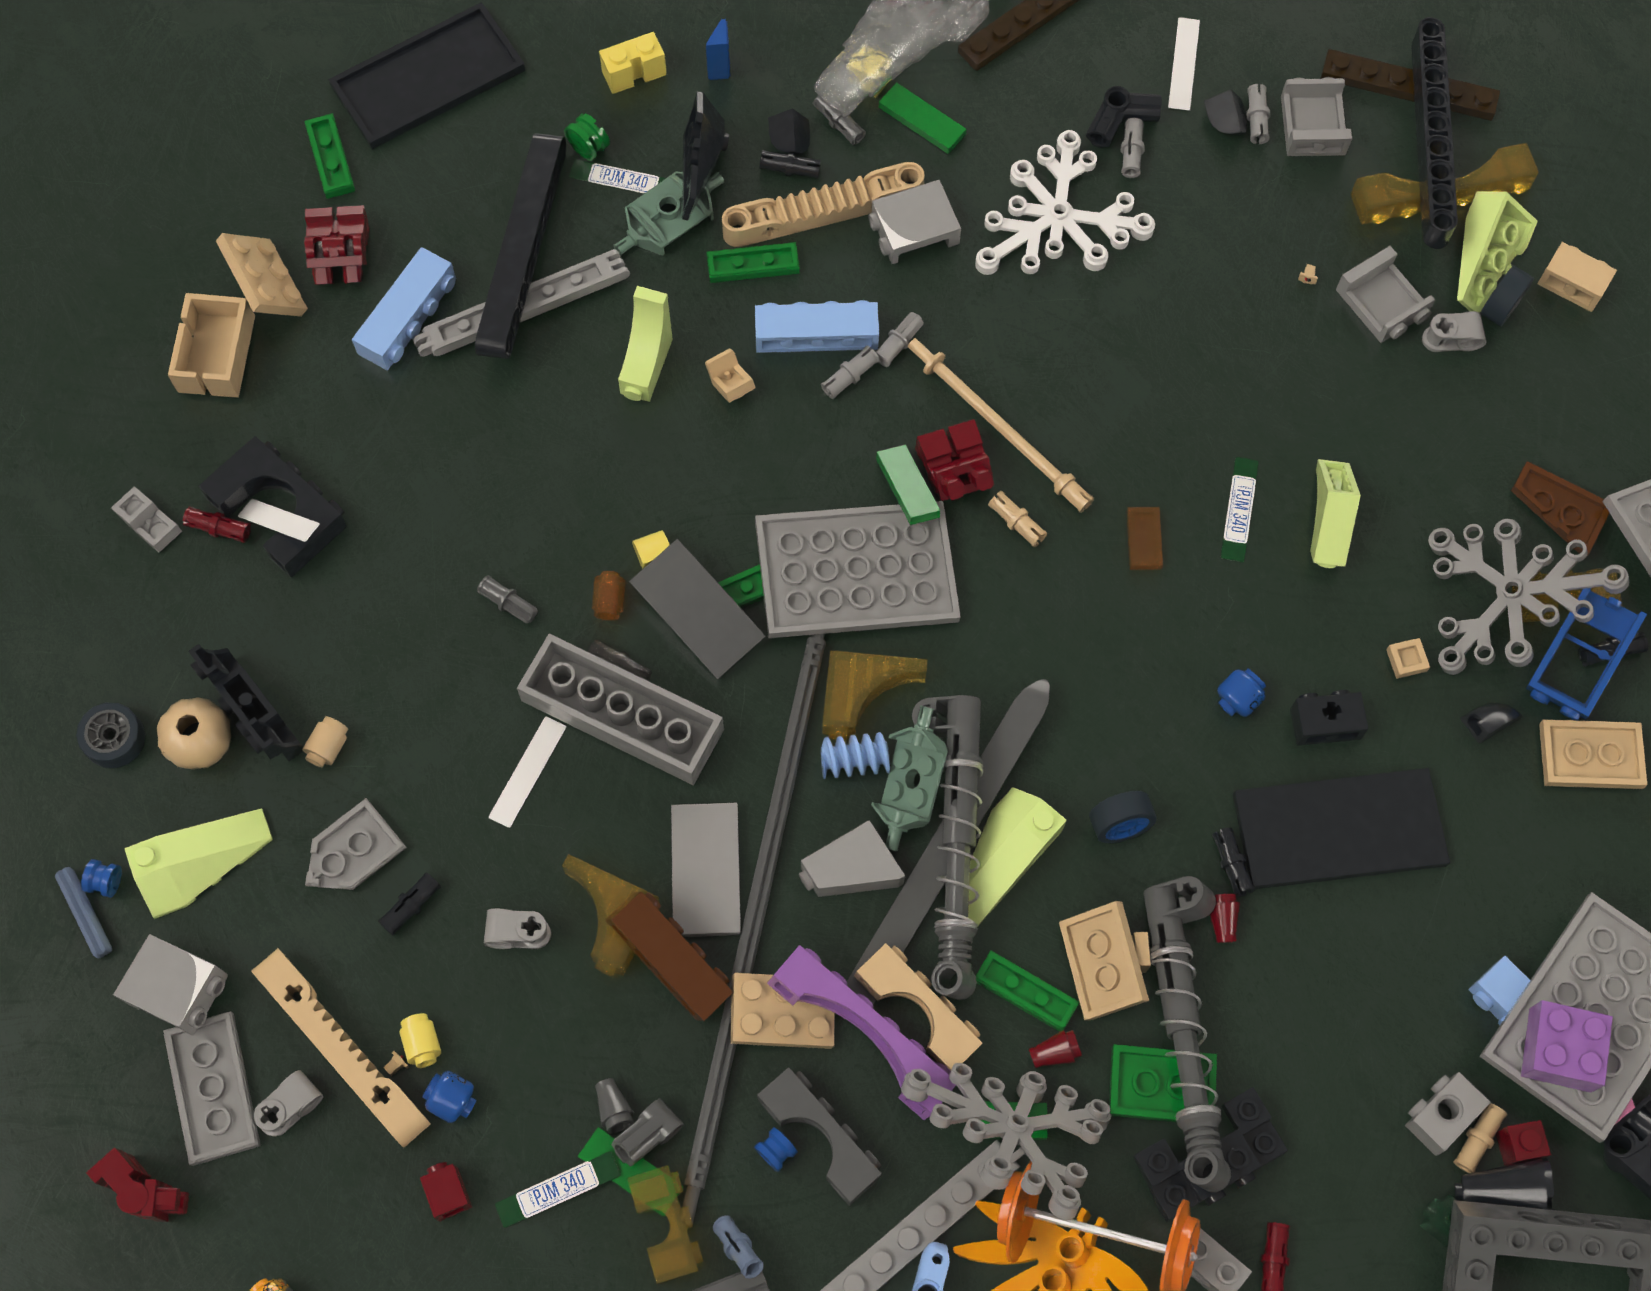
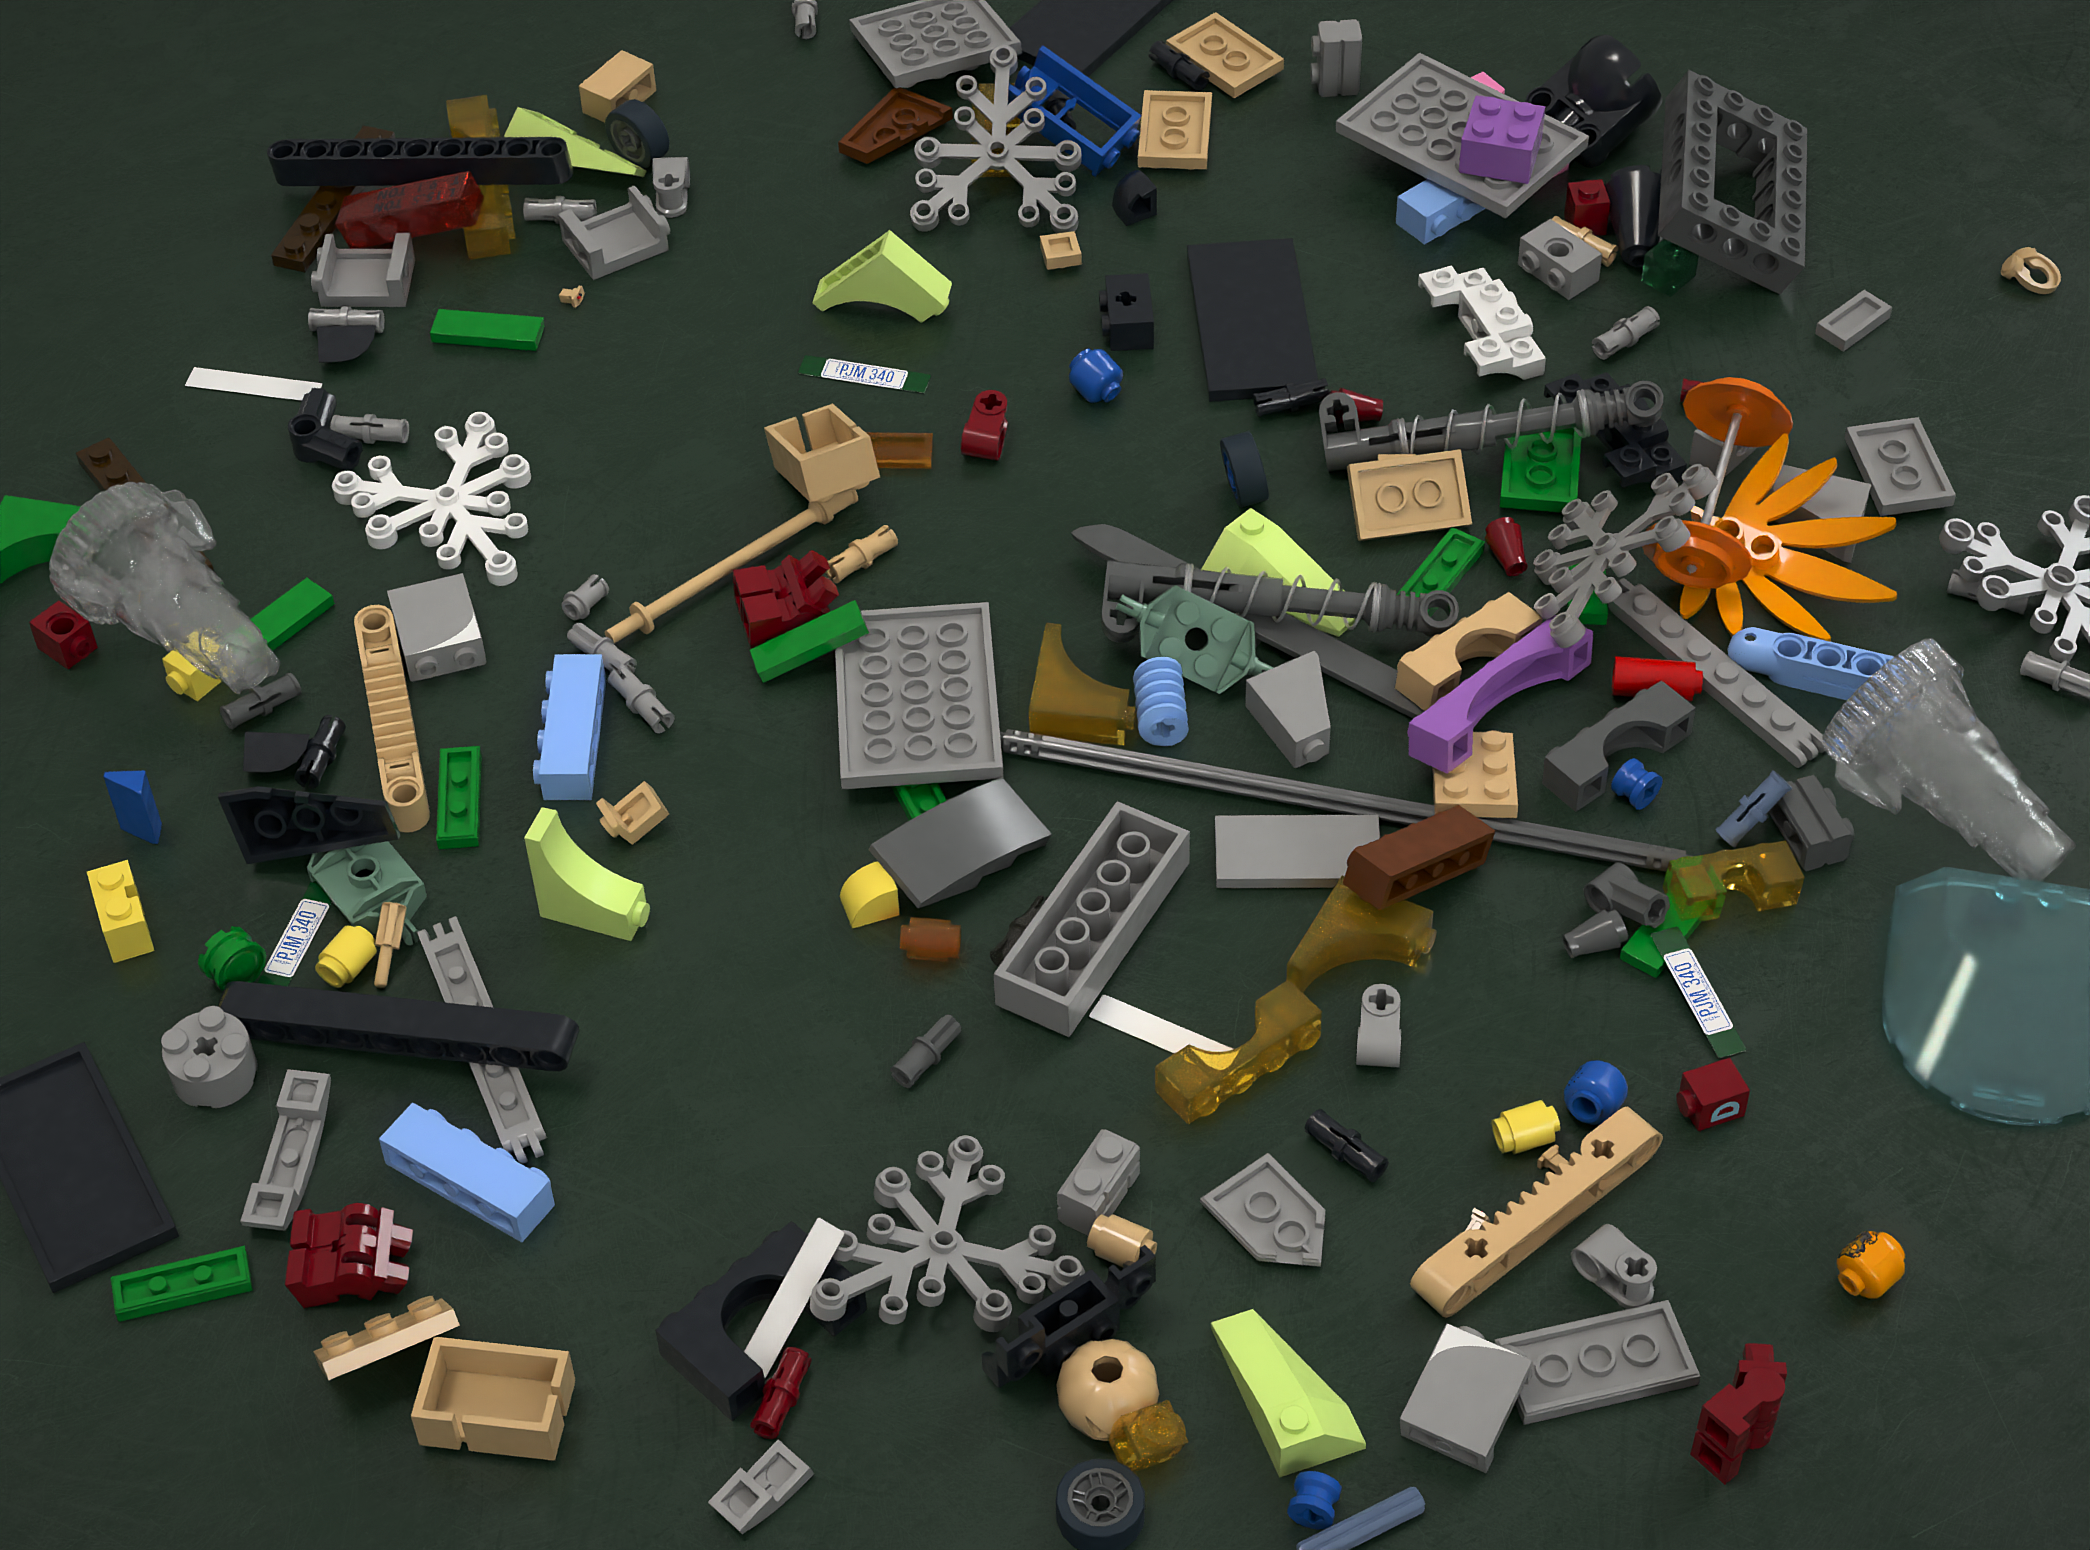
camera: 85 degrees left, 20 degrees down
none -> light grey brick [161,1006,258,1108]
none -> light grey slope [240,1069,331,1231]
none -> light yellow brick [315,926,377,988]
none -> clear red brick [335,171,485,249]
none -> tan axle [374,902,407,988]
none -> green tile [430,309,545,351]
none -> light grey pin [523,196,597,224]
none -> light grey pin [561,574,609,620]
none -> tan piece [764,403,880,503]
none -> light grey plant [810,1135,1085,1332]
none -> dark red piece [961,390,1008,461]
none -> light grey brick [1057,1129,1140,1236]
none -> clear yellow brick [1108,1400,1188,1472]
none -> clear yellow arch [1155,980,1322,1124]
none -> white bracket [1418,266,1546,380]
none -> piece [1465,1208,1490,1231]
none -> light grey pin [1592,306,1660,360]
none -> red brick [1612,656,1703,702]

